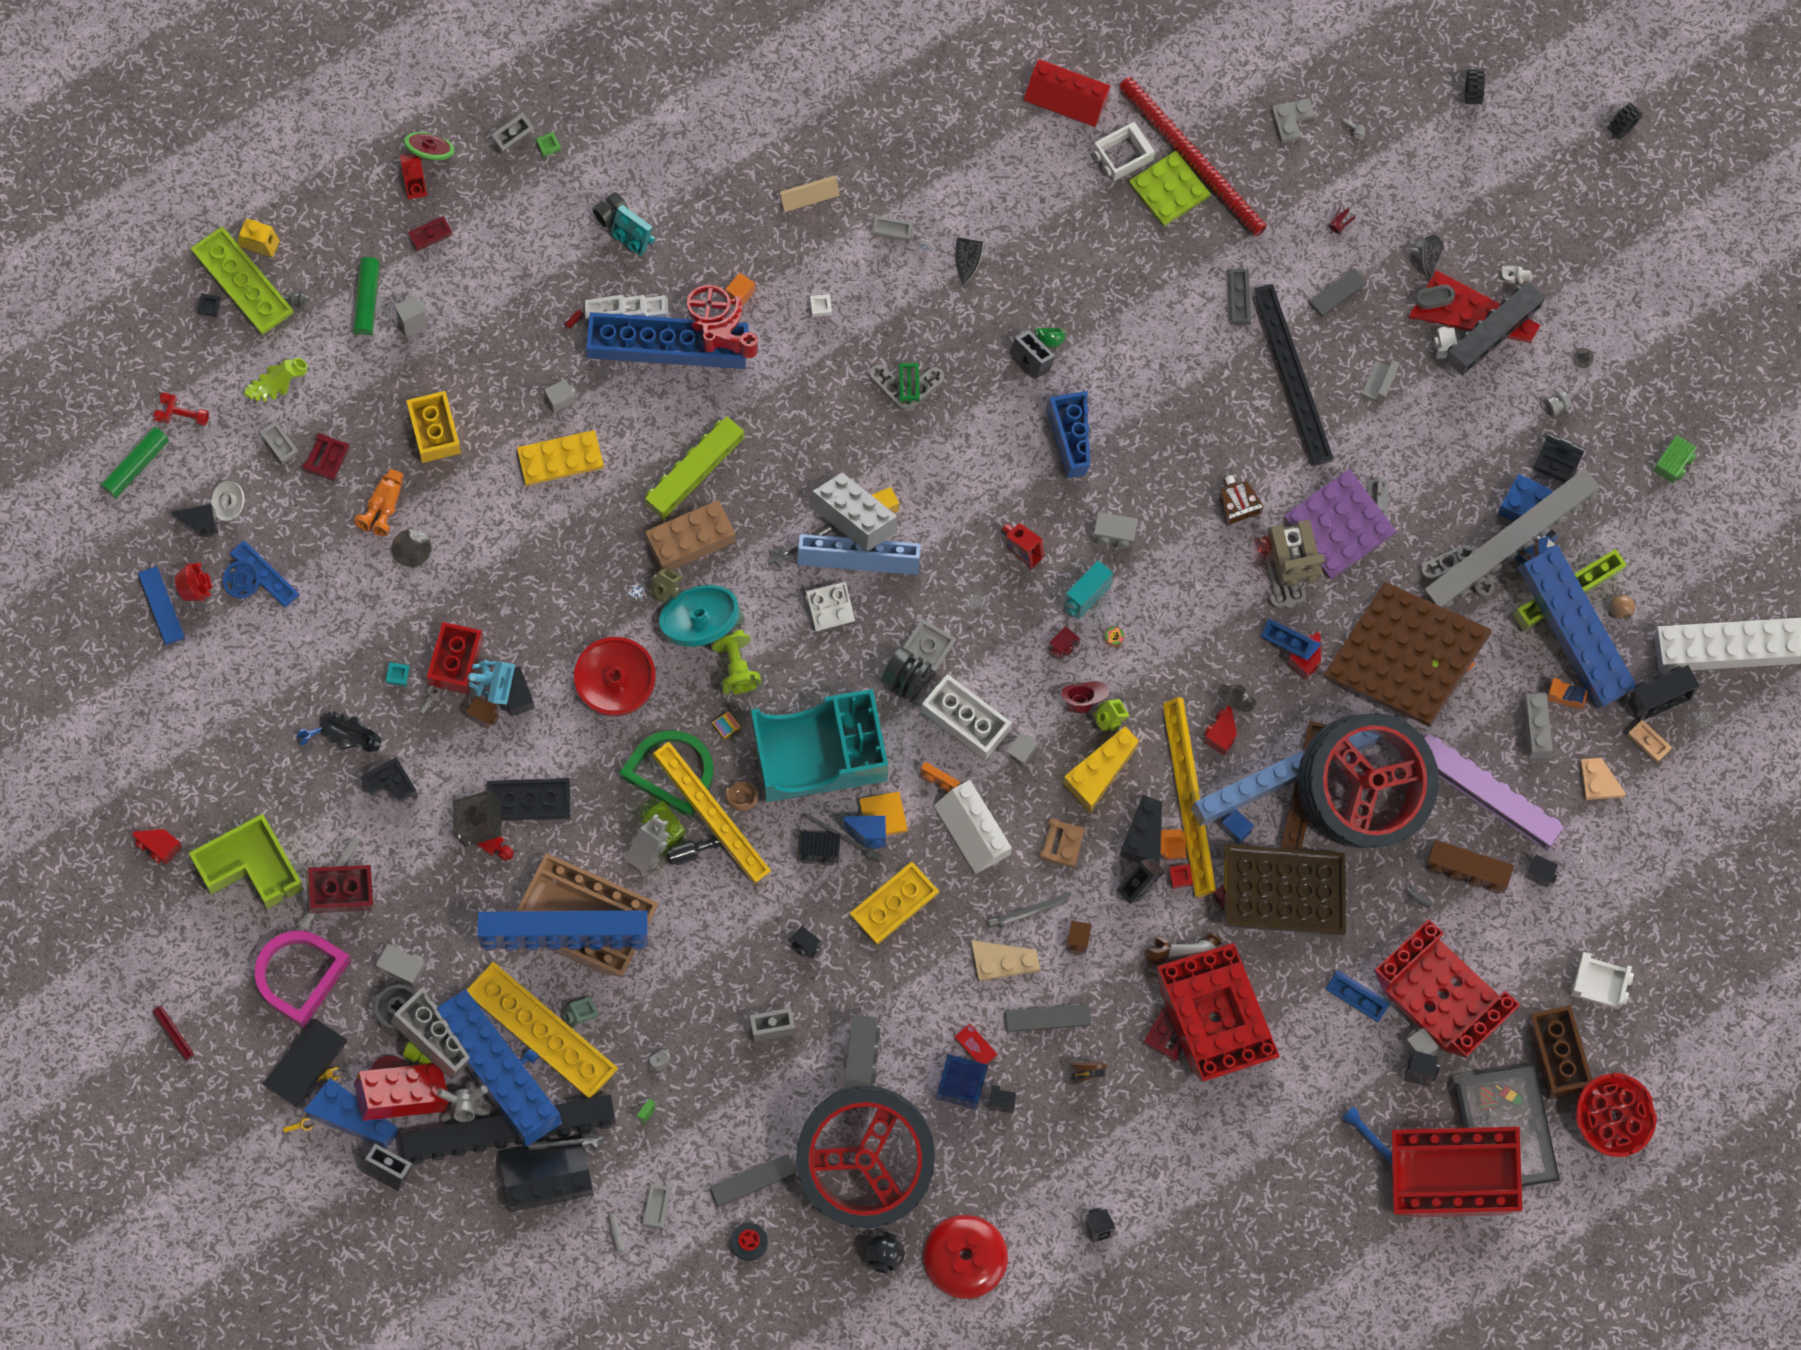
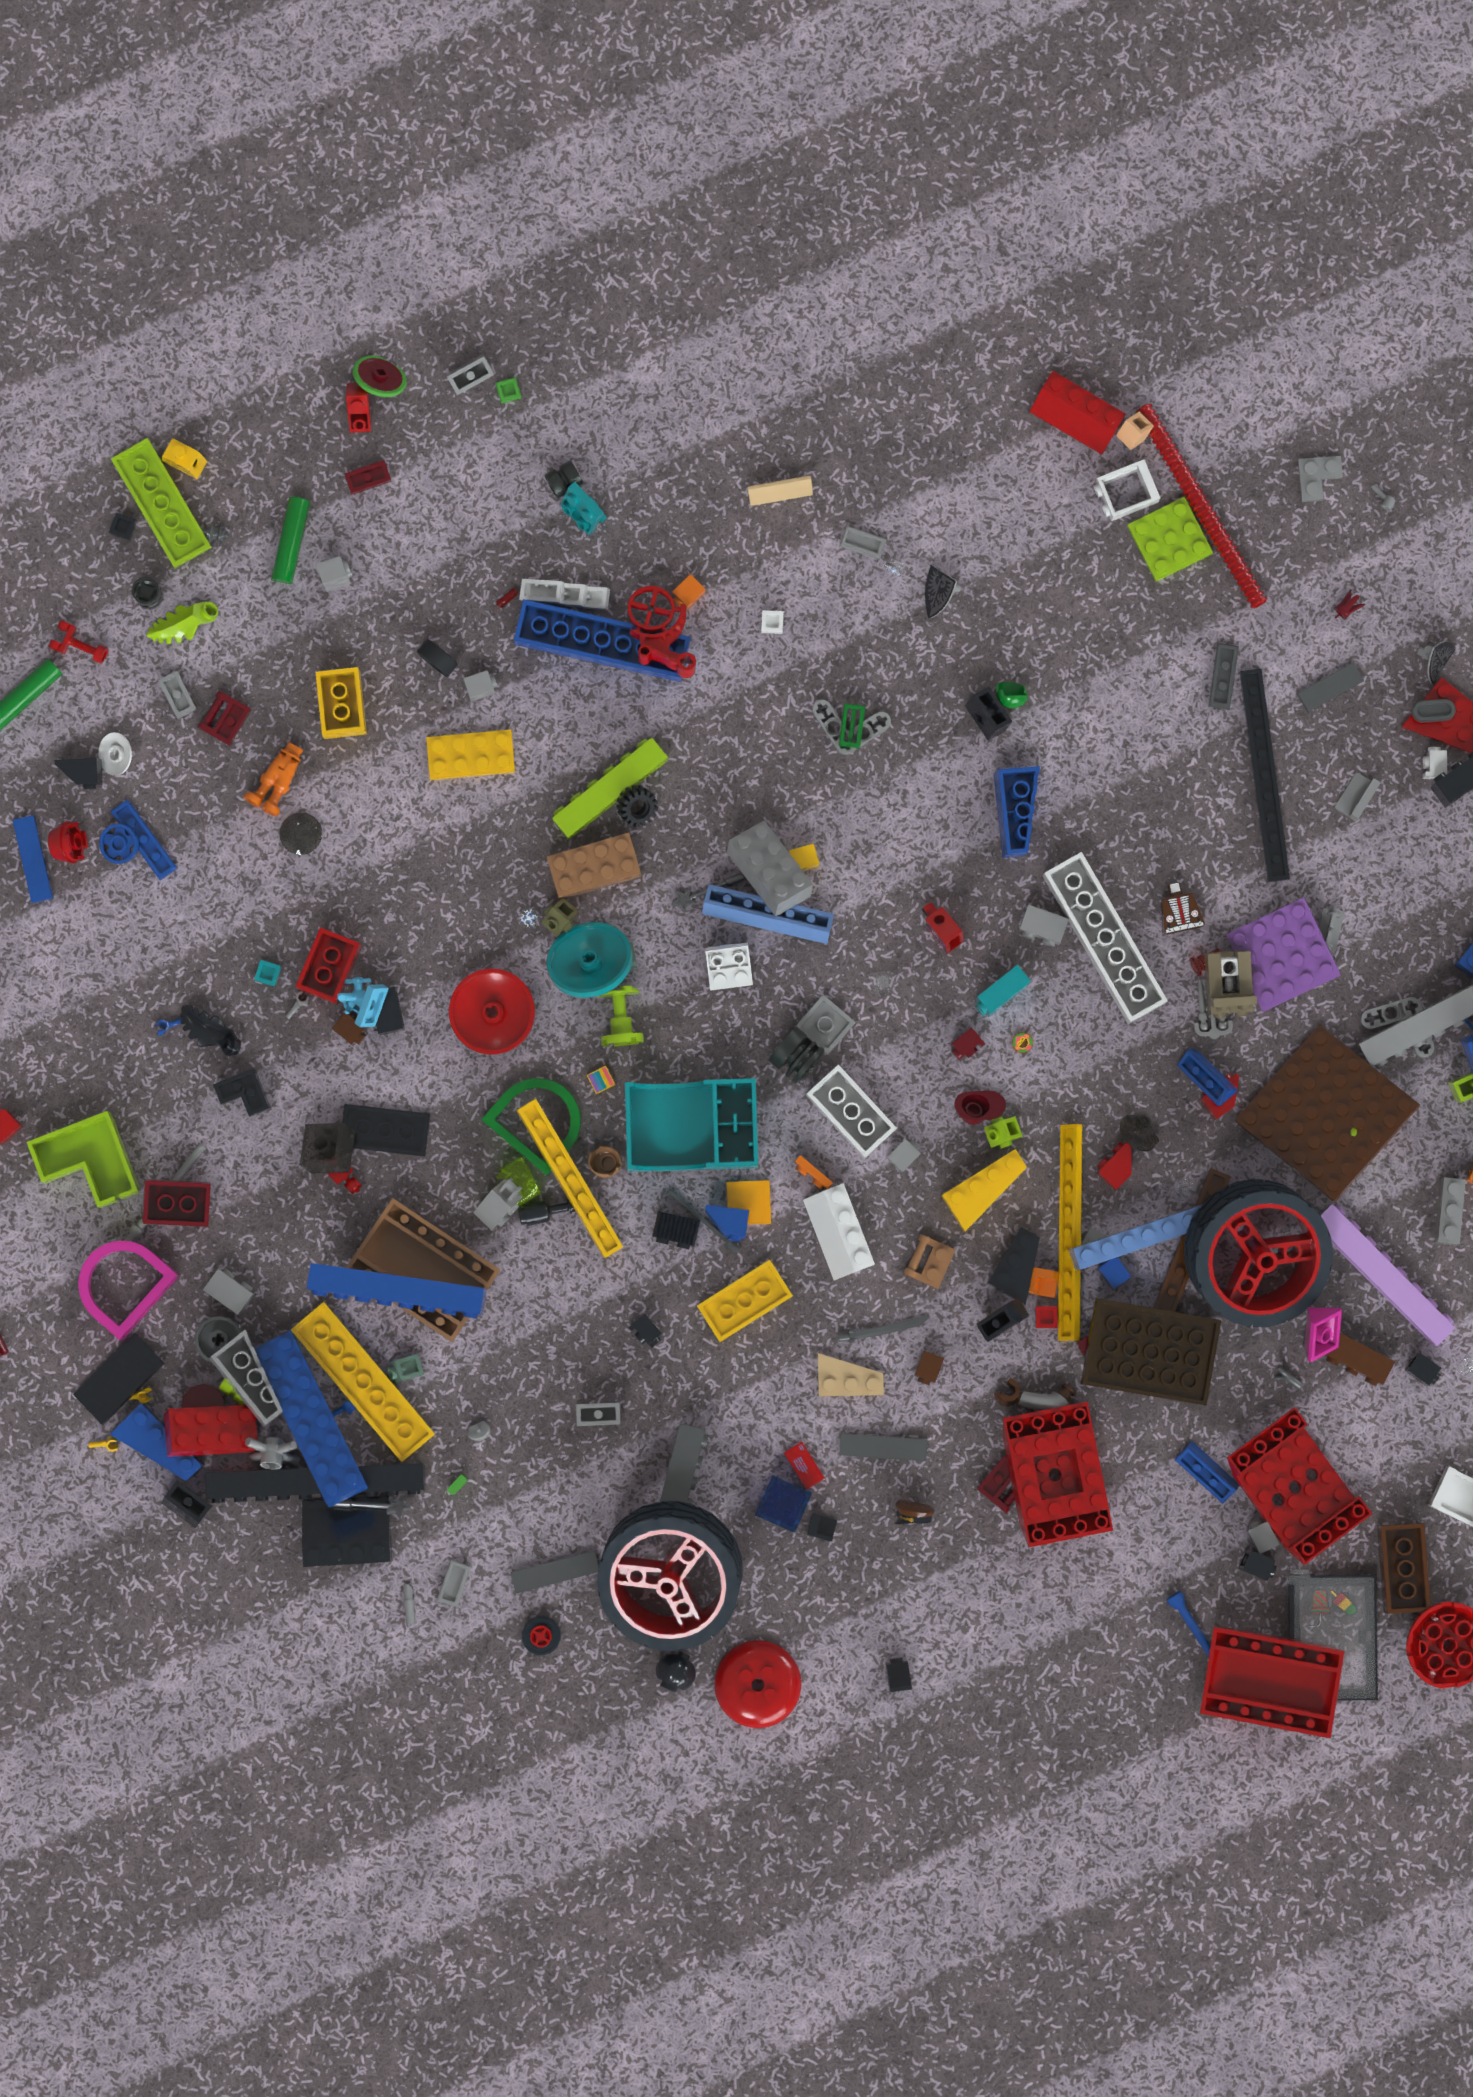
camera: 15 degrees right, 15 degrees up
none -> pearl dark grey wheel [132,577,163,609]
none -> black tyre [417,639,458,677]
none -> black tyre [616,785,658,827]
none -> white brick [1043,852,1168,1024]
none -> light nougat brick [1116,412,1154,450]
none -> dark pink slope [1304,1307,1342,1362]

